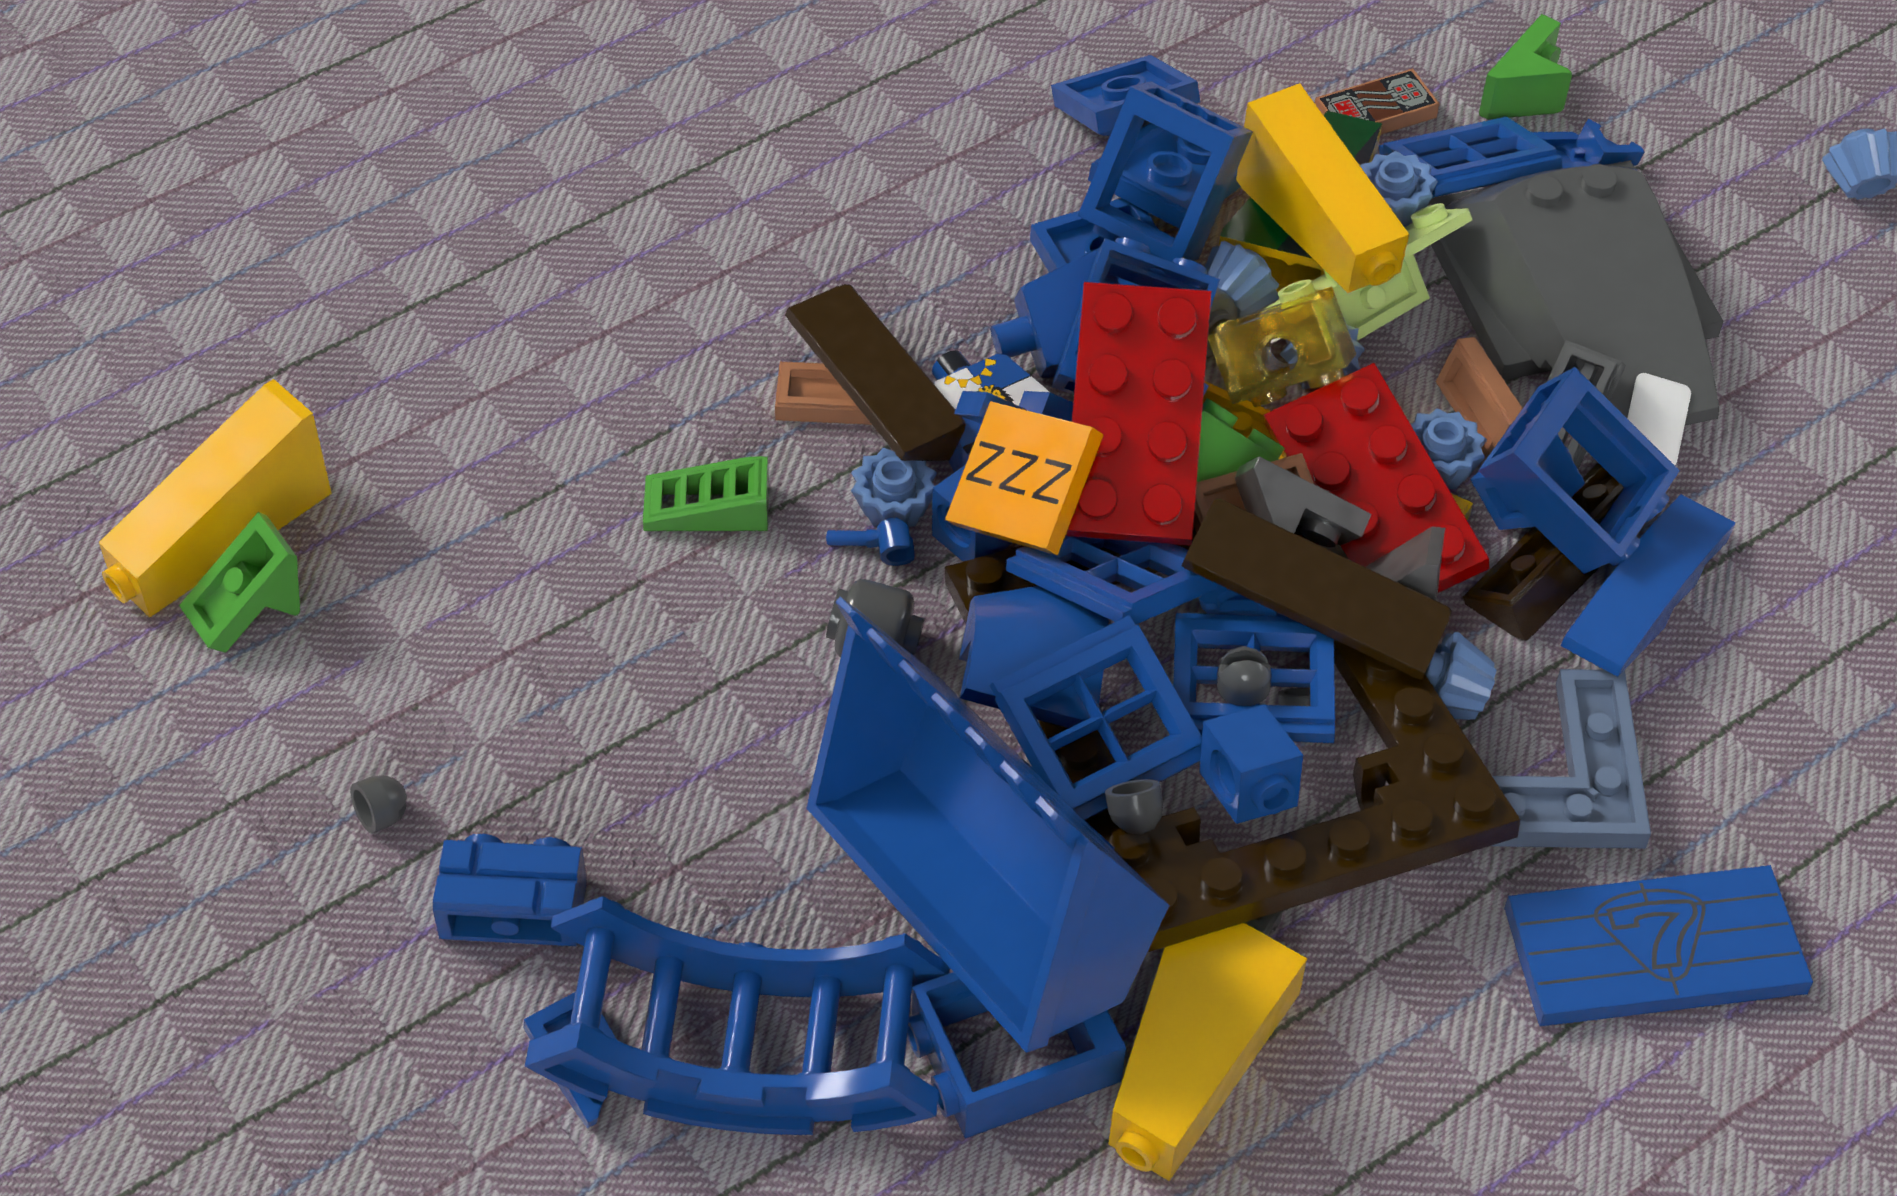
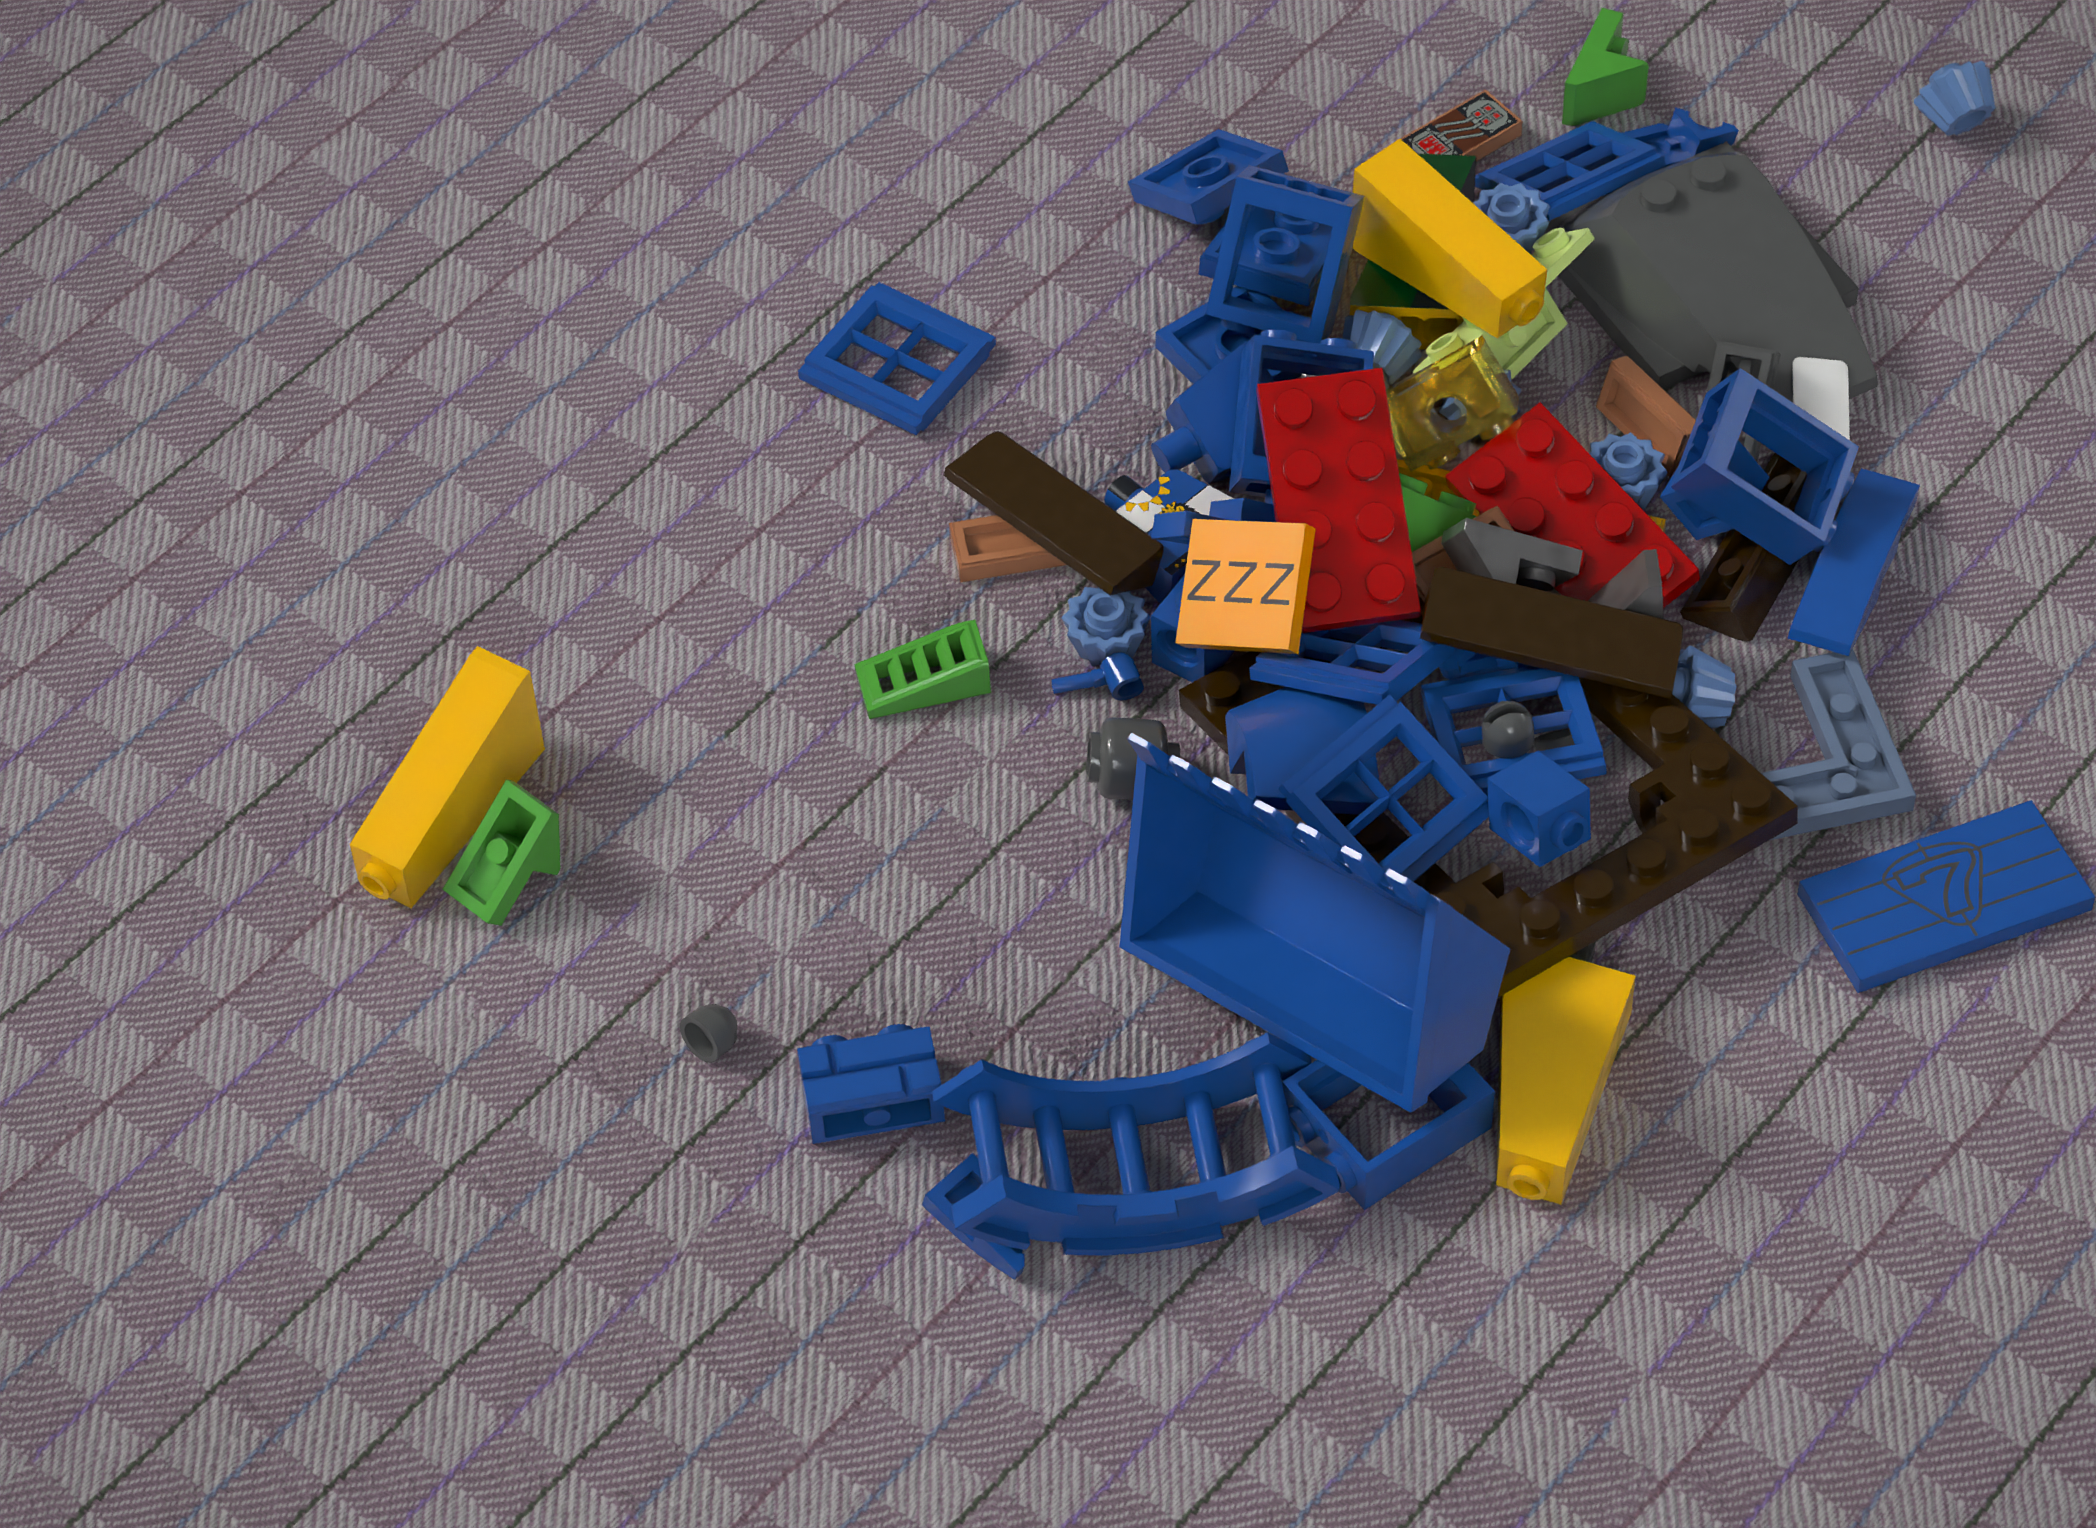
camera: 10 degrees left, 0 degrees up
dark grey hinge [1105,779,1163,835] -> none
none -> blue piece [798,282,996,435]

